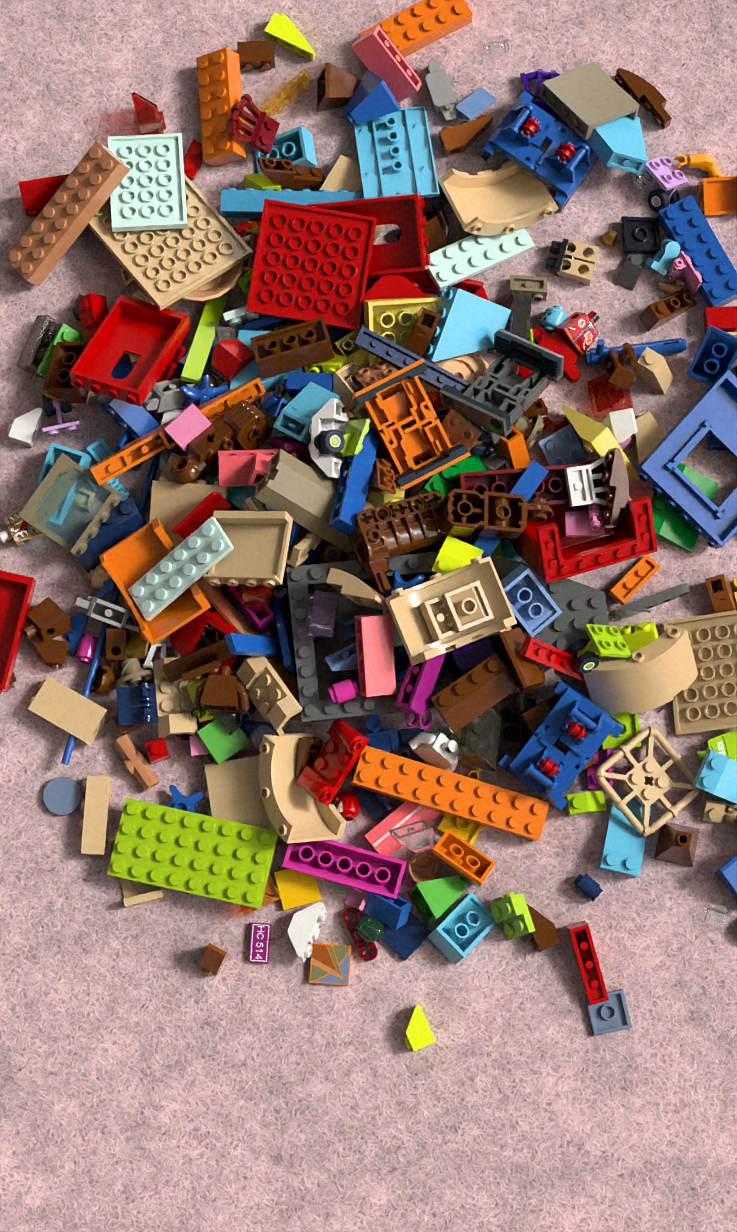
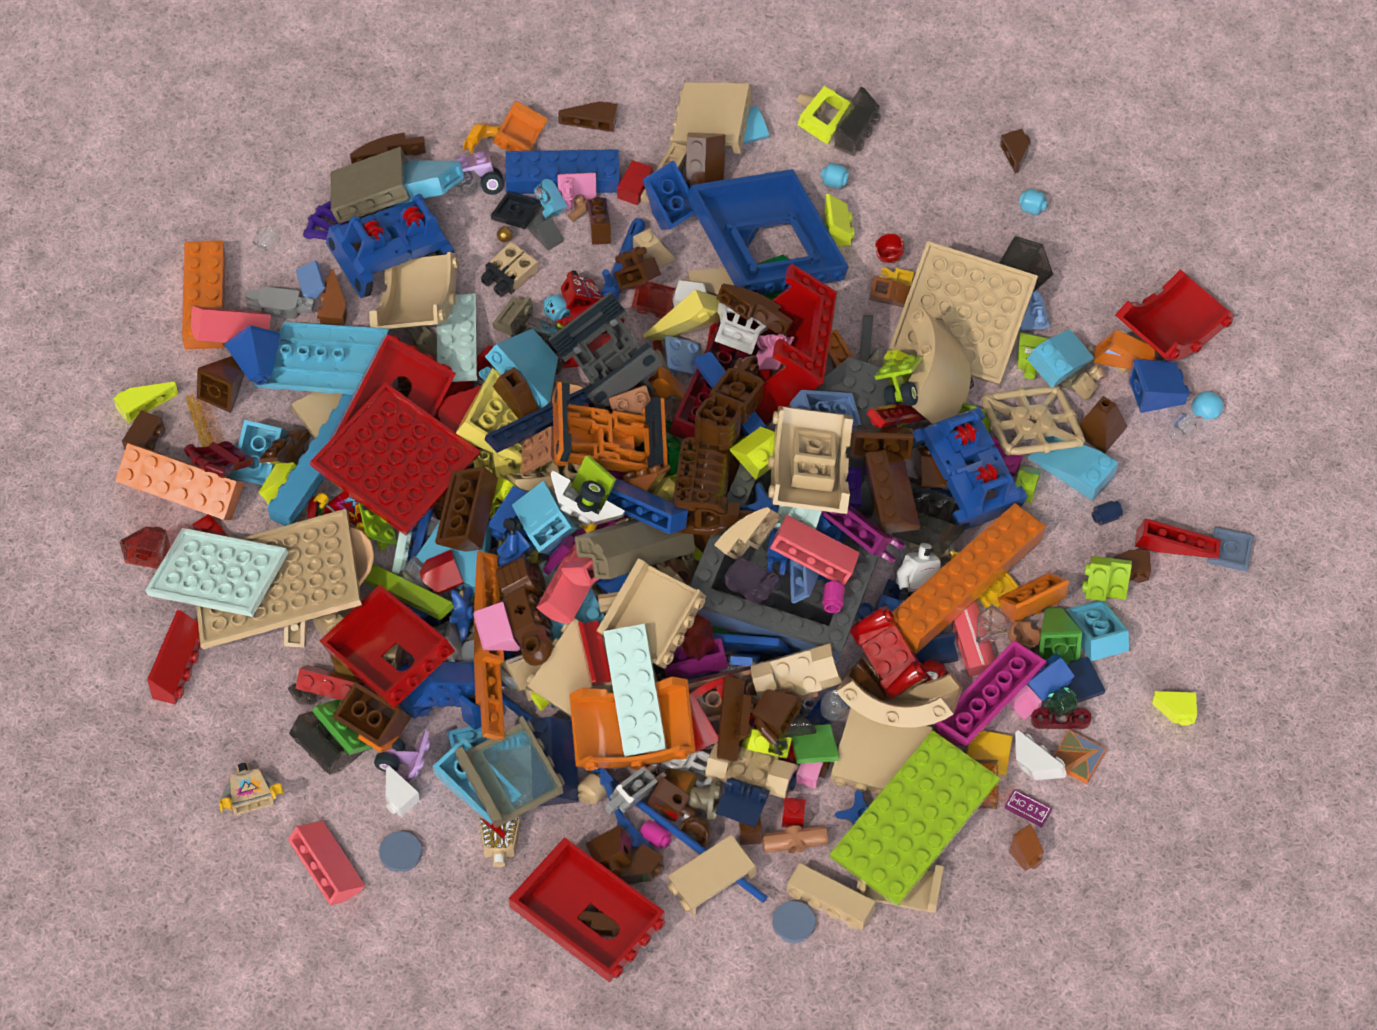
camera: 65 degrees left, 20 degrees down
nougat brick [5,141,131,286] -> none

